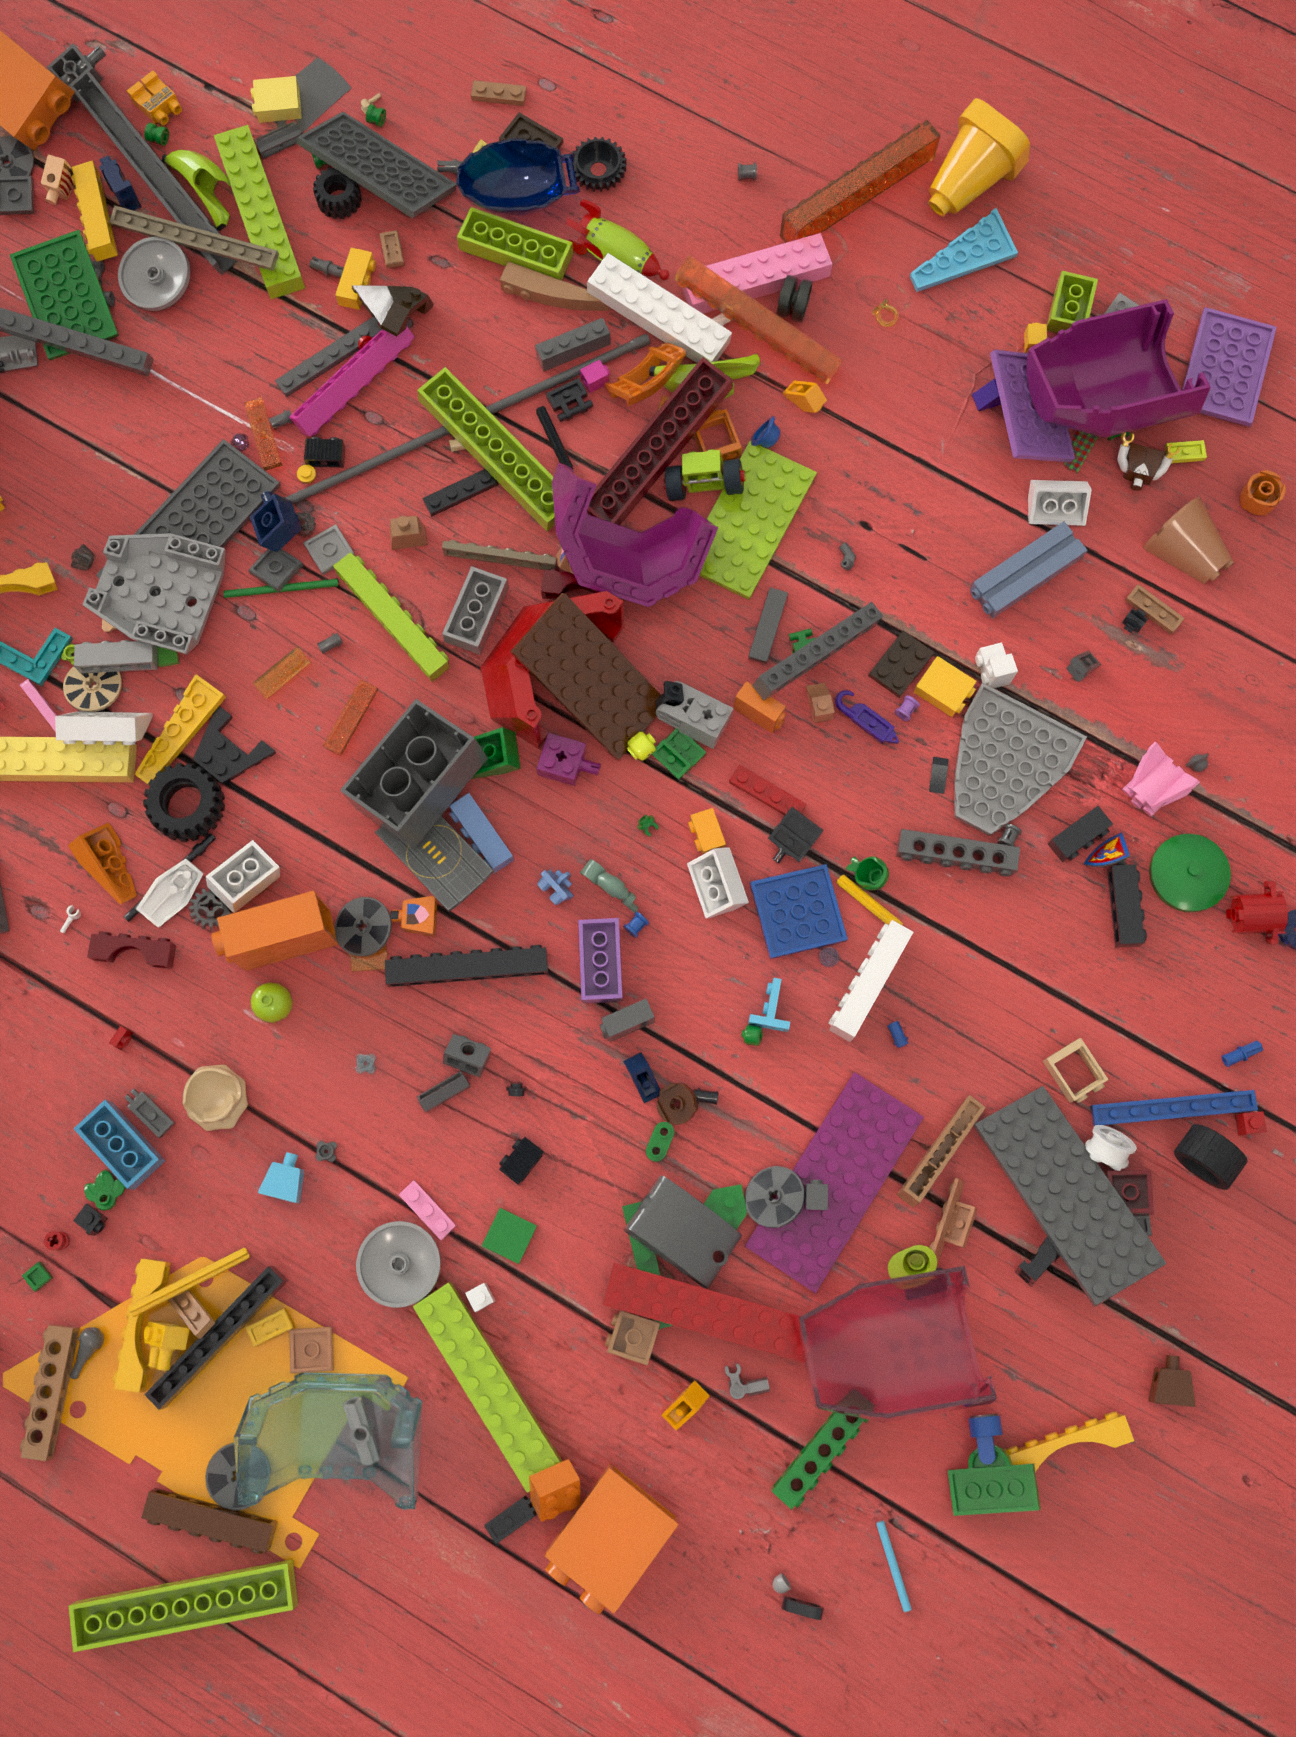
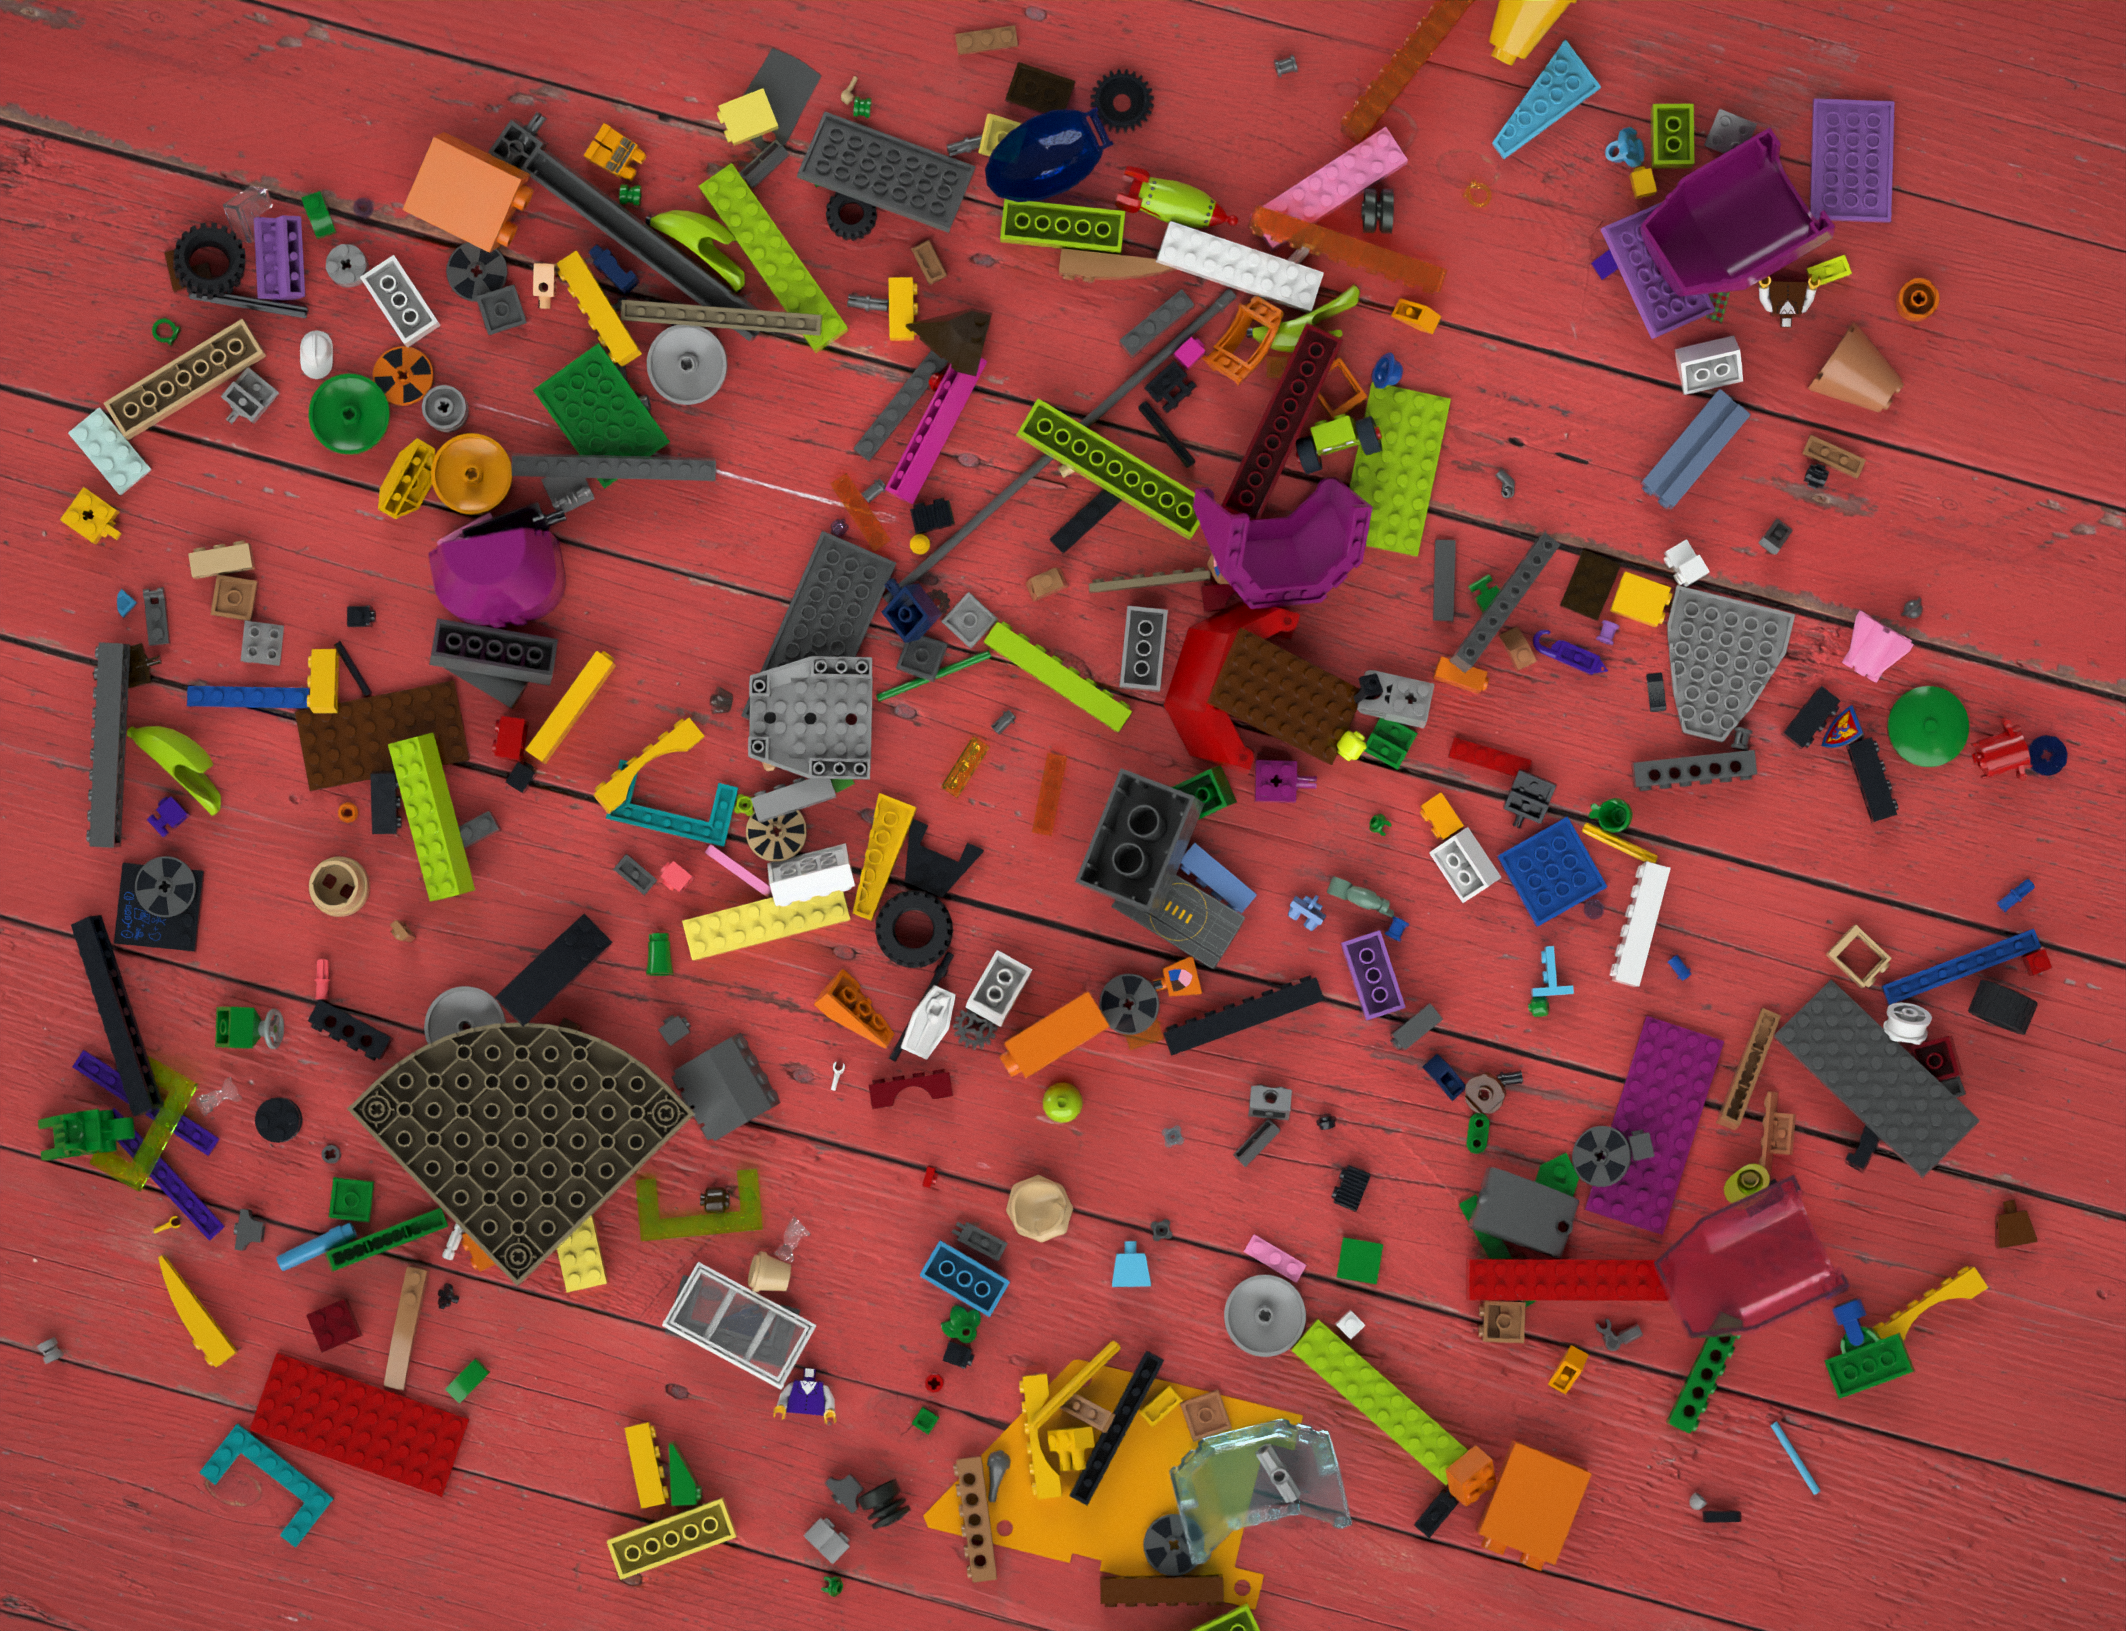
camera: 15 degrees left, 10 degrees up
none -> dark azure tile [1605,127,1645,167]

